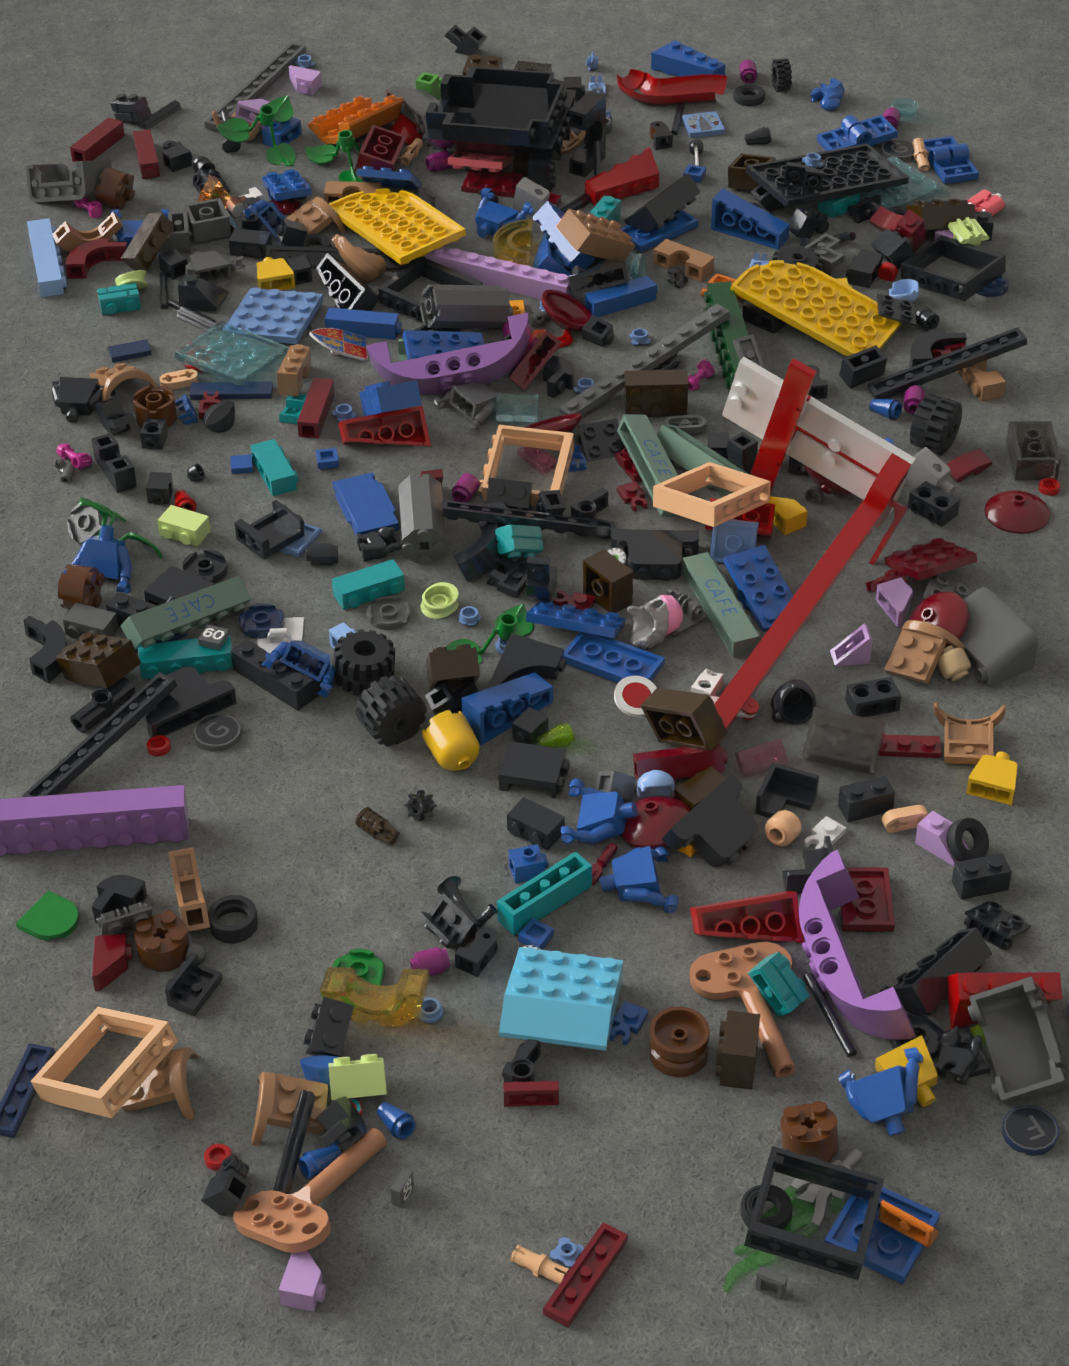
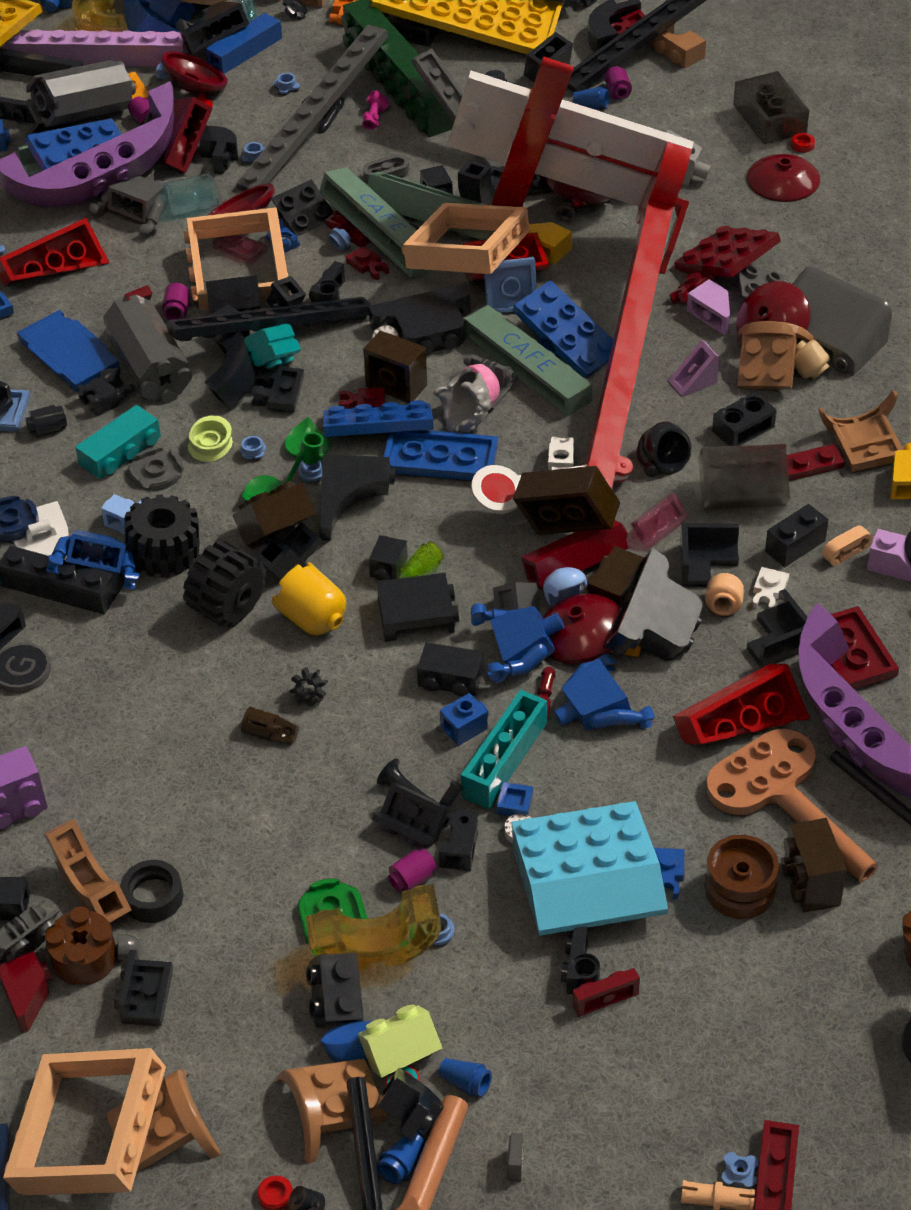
camera: 20 degrees left, 5 degrees up
blue wedge [359,380,422,416] -> none
blue wedge [462,672,553,746] -> none
black arch [526,556,557,601] -> none
black brick [582,315,614,347] -> none
dark brown brick [624,369,688,418] -> none
teal brick [748,952,810,1017] -> none
black brick [908,481,960,527] -> none
black wheel [910,393,962,455] -> none
dark red slope [946,448,993,483] -> none
none -> medium blue plate [328,227,351,251]

